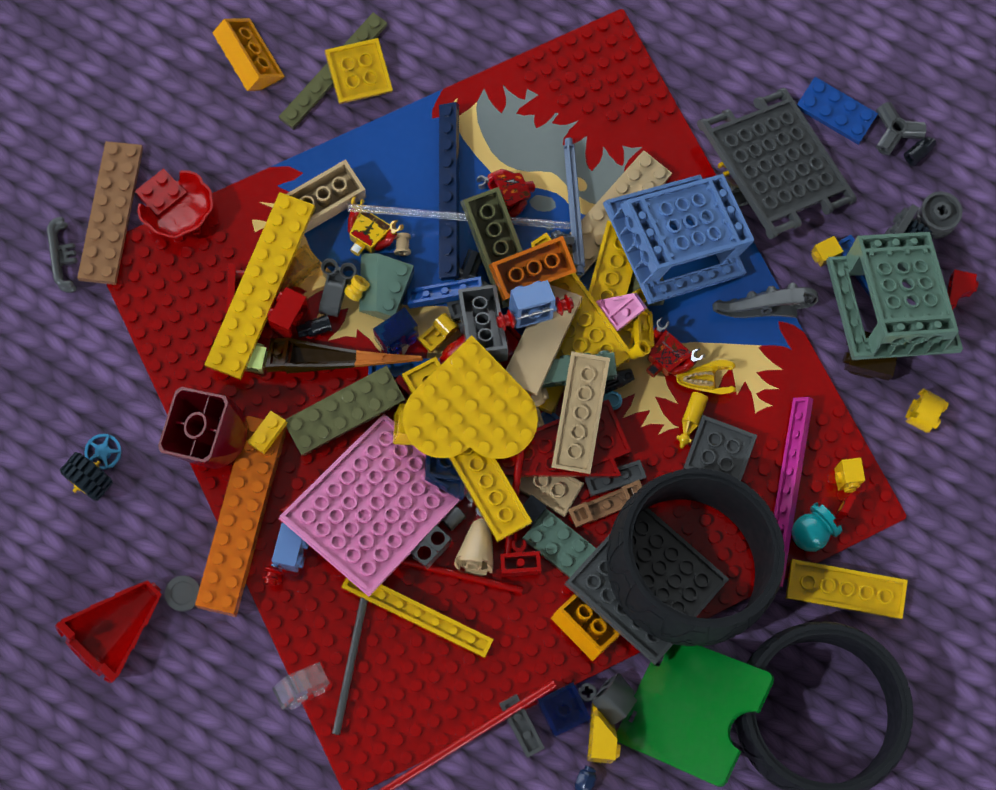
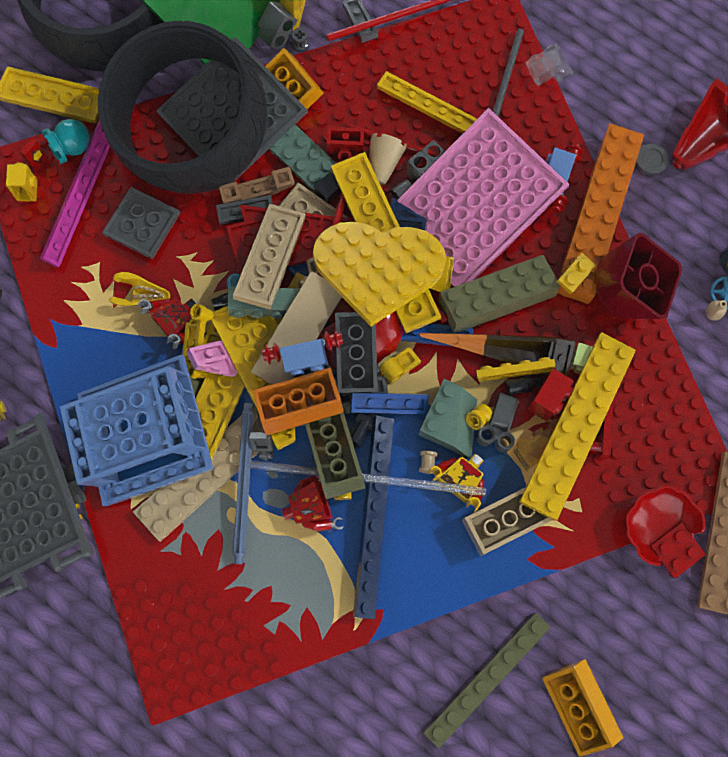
camera: 175 degrees left, 0 degrees up
yellow plate [325,38,393,104] -> none
clear blue brick [373,307,419,354] -> none
clear blue brick [536,682,591,738] -> none
yellow wheel [676,392,709,449] -> none
dark grey animal [712,283,818,318] -> none
none -> yellow plate [476,357,556,382]
none -> tan plant [705,300,727,320]

